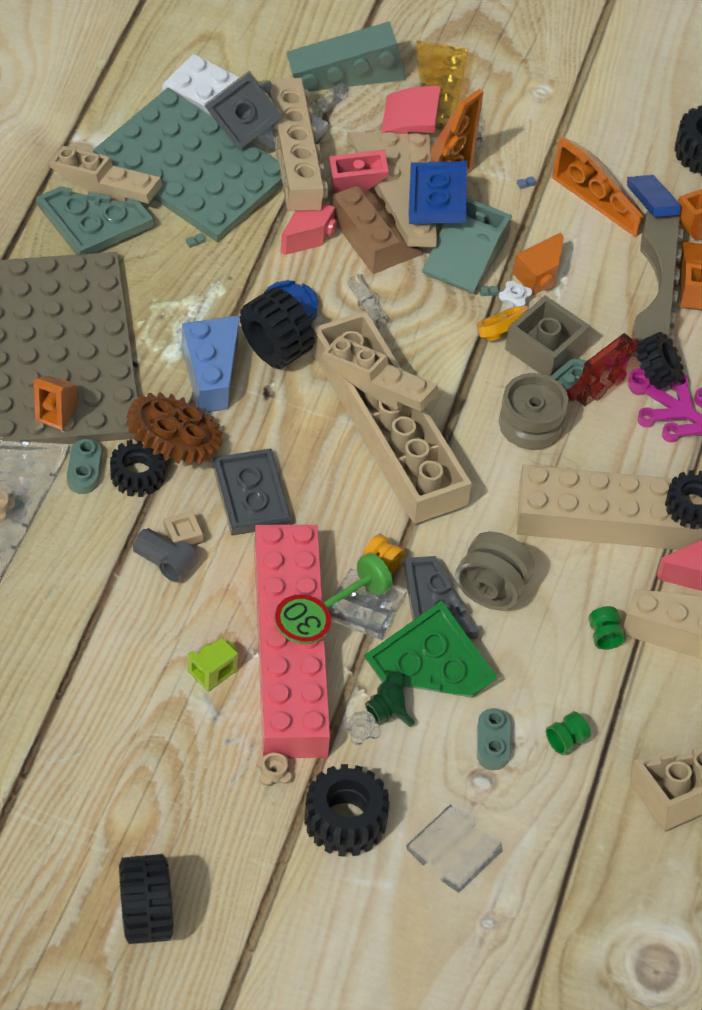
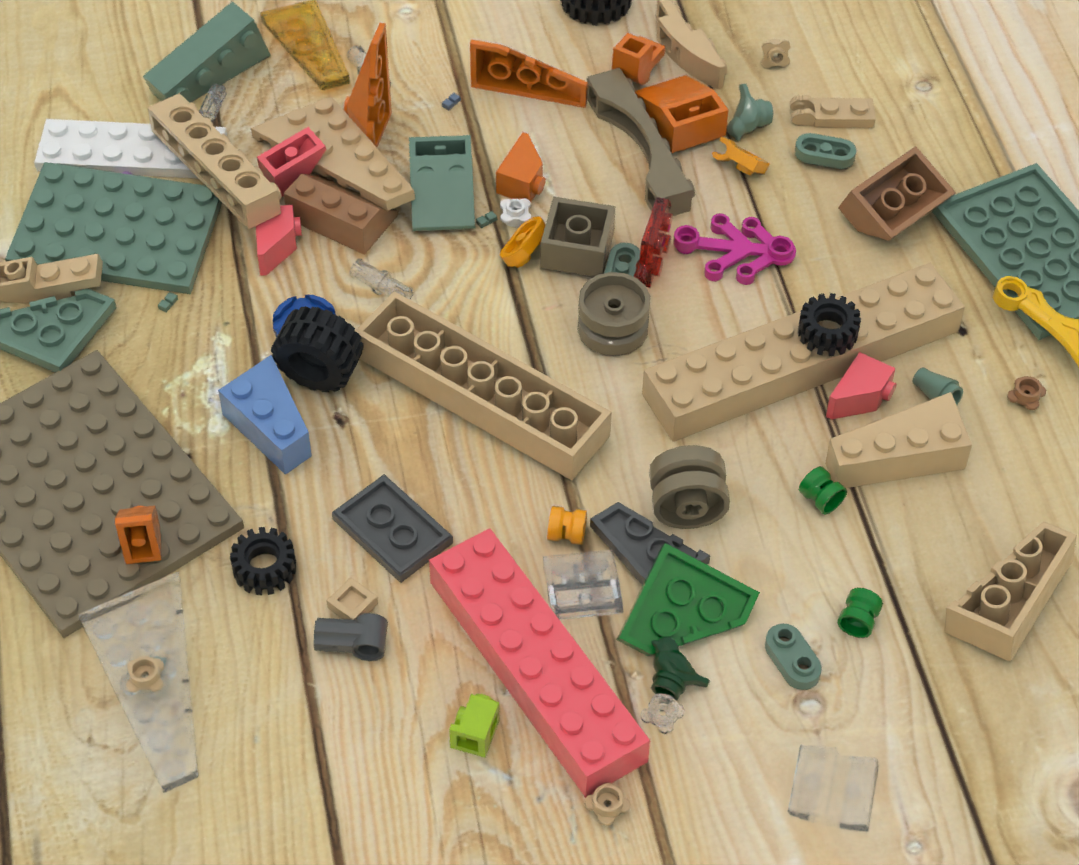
camera: 25 degrees left, 0 degrees up
sand green plate [67,439,102,494] -> none
dark orange gear [126,392,223,465] -> none
dark grey tile [204,71,283,150] -> none
bright green piece [274,553,393,644] -> none
black tyre [304,764,390,857] -> none
tan slope [321,336,439,412] -> none
coral slope [381,86,441,134] -> none
blue plate [409,161,467,225] -> none
blue tile [627,175,681,217] -> none
black tyre [636,332,684,389] -> none

